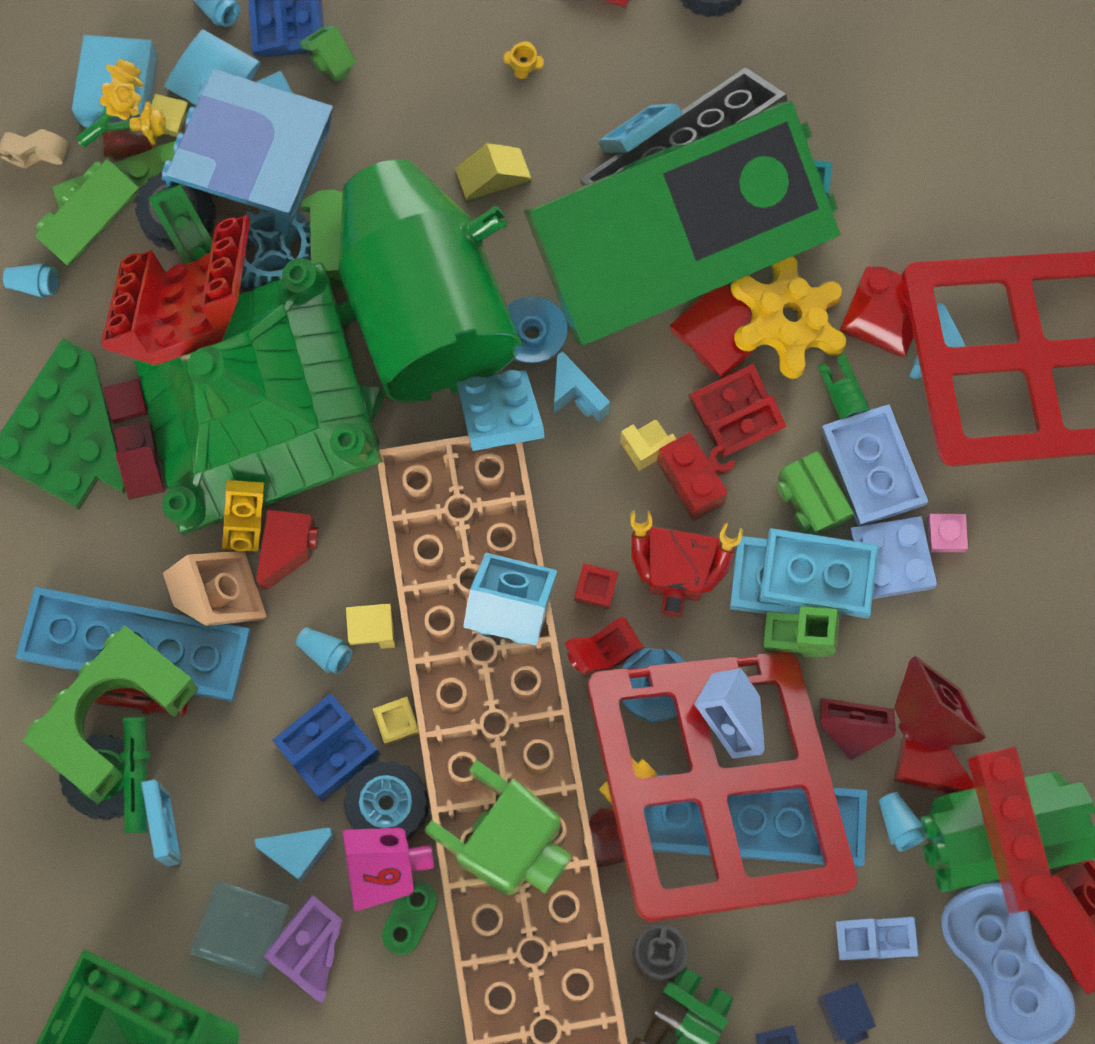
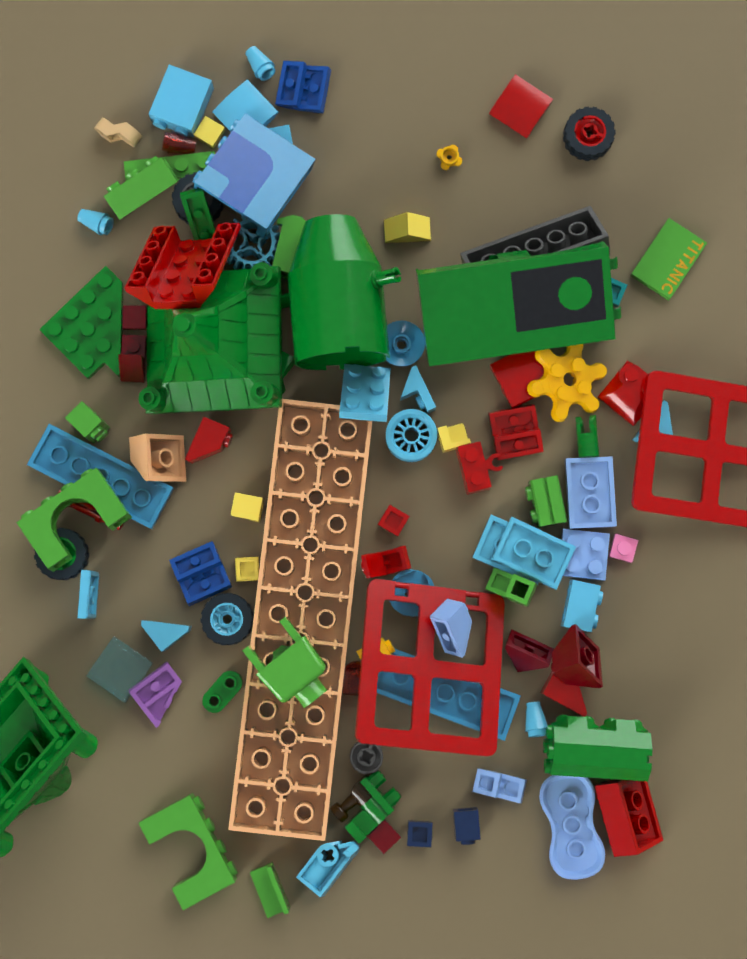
camera: 15 degrees right, 10 degrees up
yellow plant [77,59,166,147] -> none
green pin [120,717,150,833] -> none
yellow slope [222,480,264,552] -> none
medium azure cone [296,627,353,675] -> none
bright green brick [299,25,357,82] -> none
dark pink torso [342,828,434,911] -> none
medium azure slope [463,552,557,646] -> none
medium azure tile [598,103,683,153] -> none
red torso [630,510,743,617] -> none
red brick [967,746,1058,913] -> none
none -> bright green brick [65,401,110,443]
none -> medium azure wheel [385,409,437,462]
none -> medium azure brick [560,580,603,632]
none -> bright green tile [630,218,707,301]

